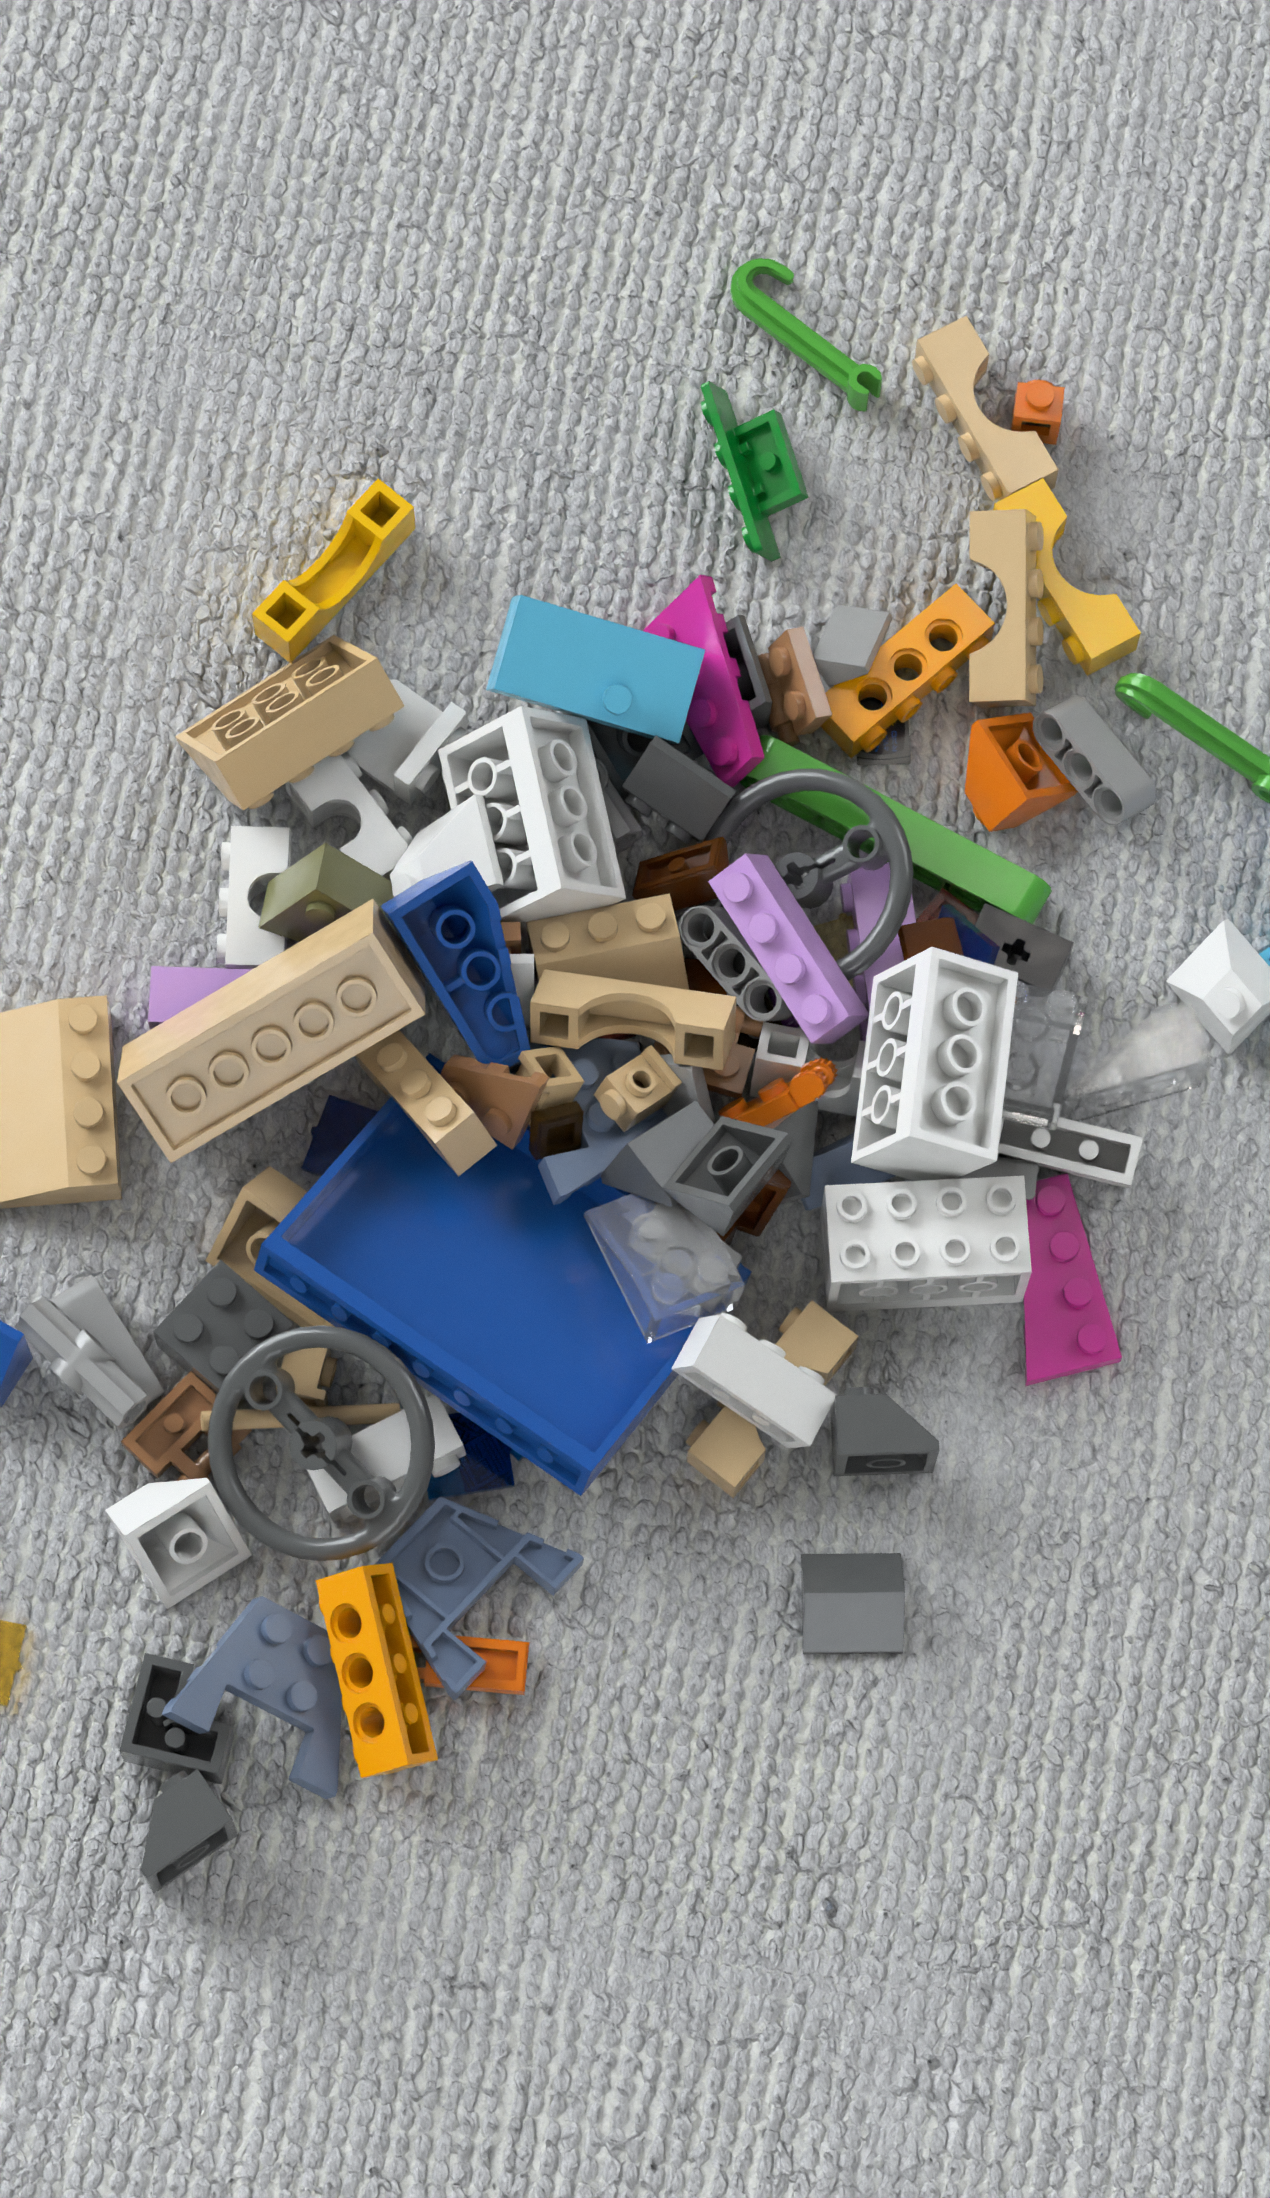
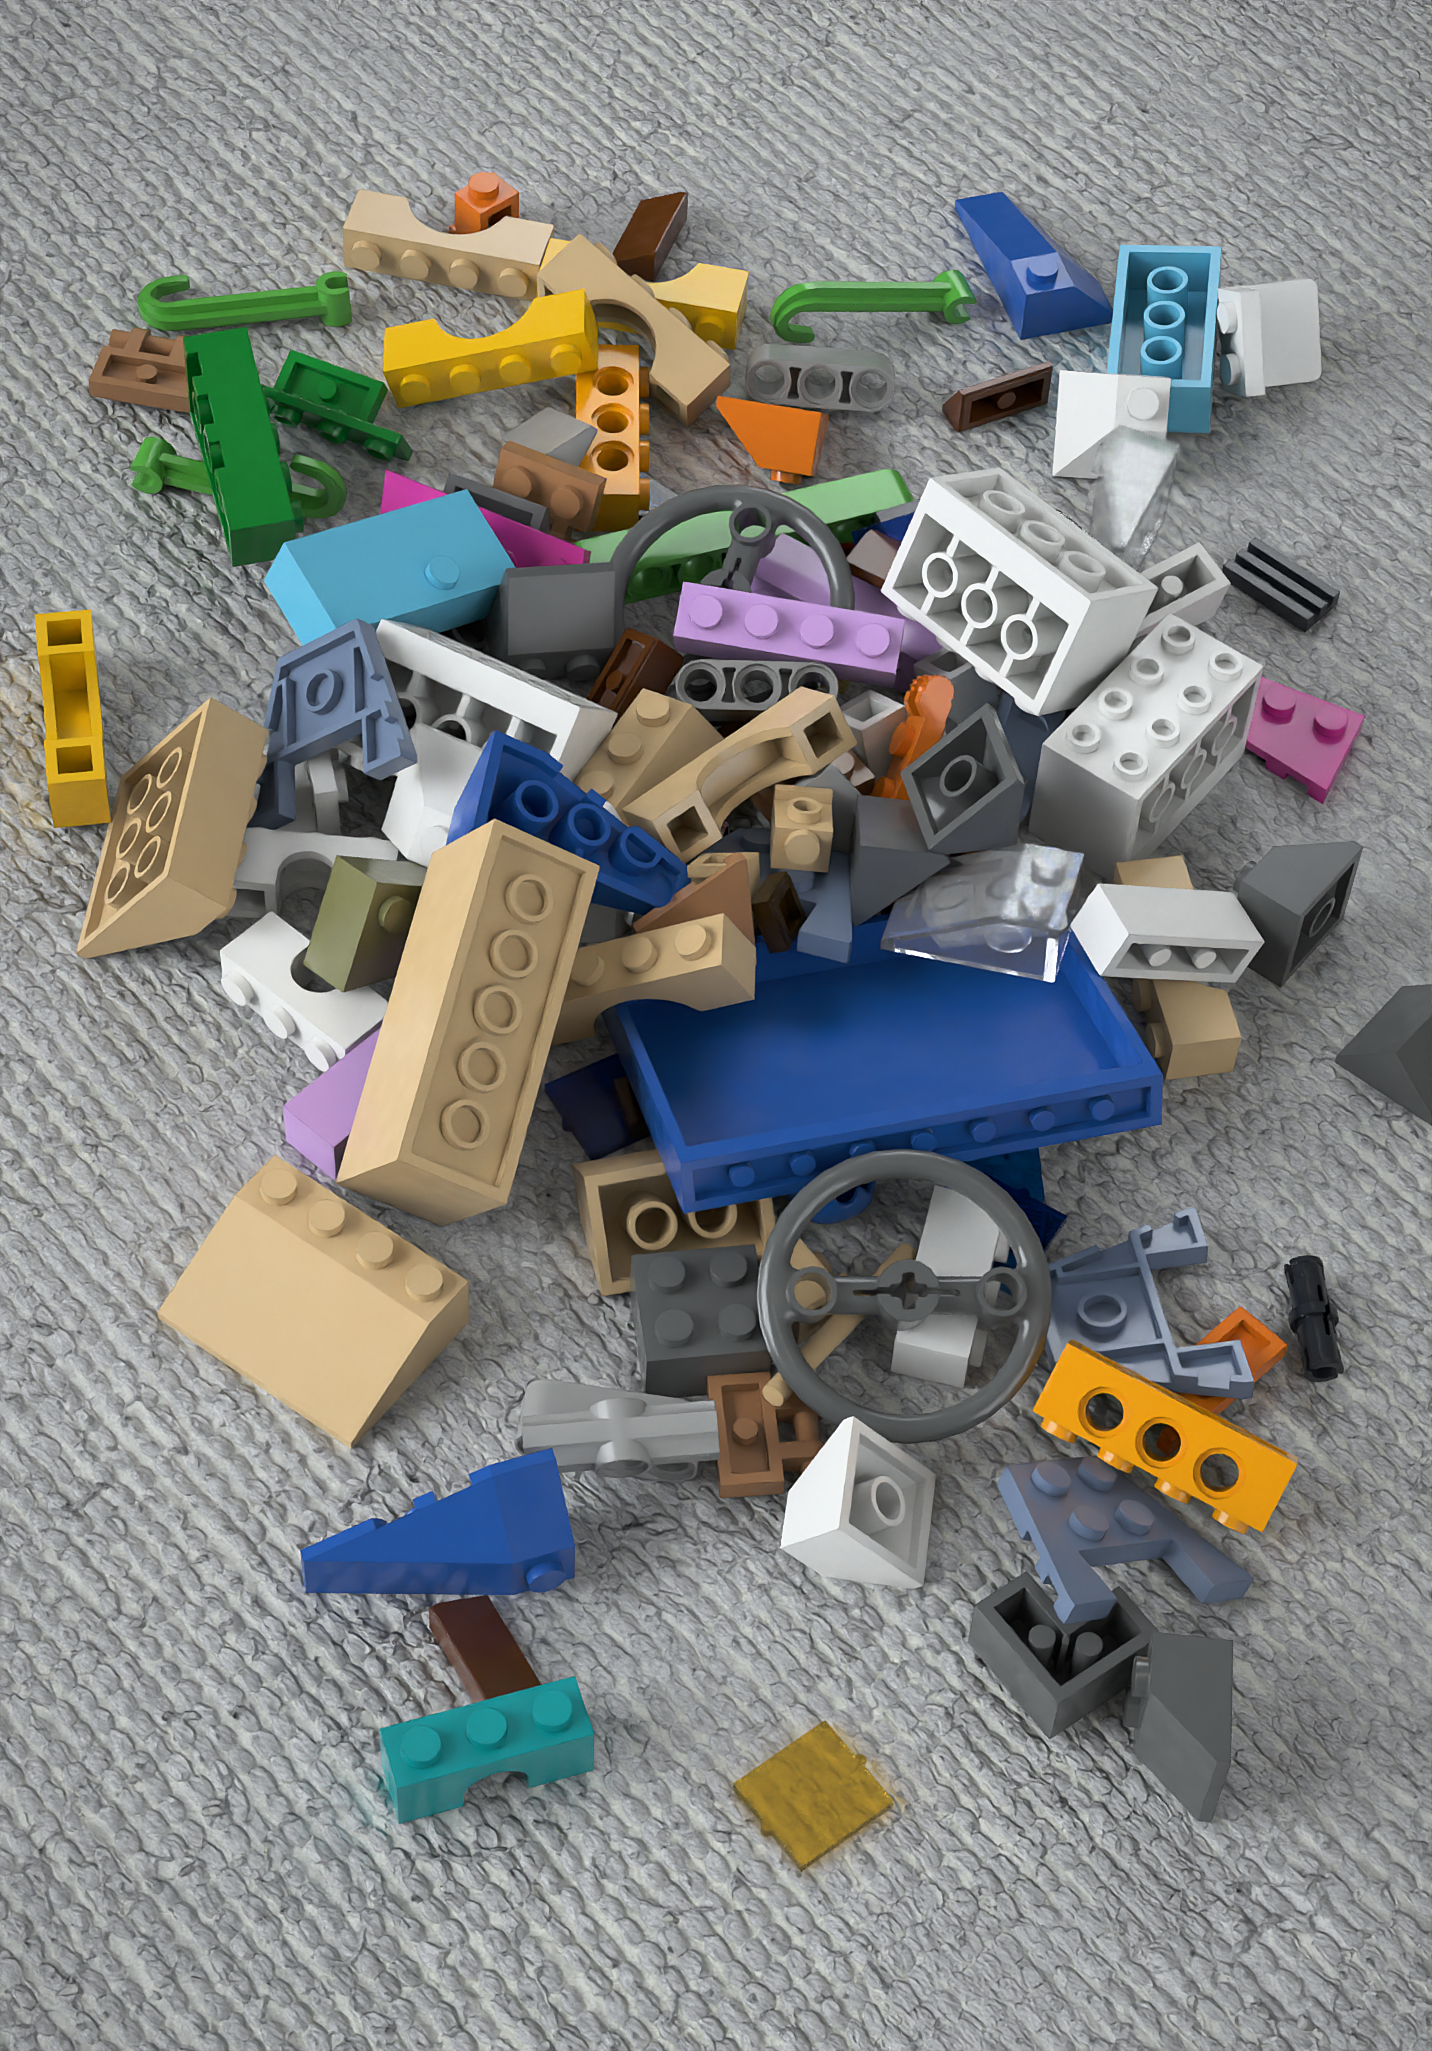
camera: 50 degrees left, 20 degrees down
none -> medium nougat plate [89,327,189,413]
none -> bright green piece [130,437,348,519]
none -> green wedge [183,327,304,567]
none -> sand blue wing [246,618,417,830]
none -> yellow arch [383,288,598,408]
none -> reddish brown slope [612,192,688,282]
none -> reddish brown slope [942,361,1053,432]
none -> black tile [1222,537,1340,632]
none -> black pin [1284,1255,1344,1382]

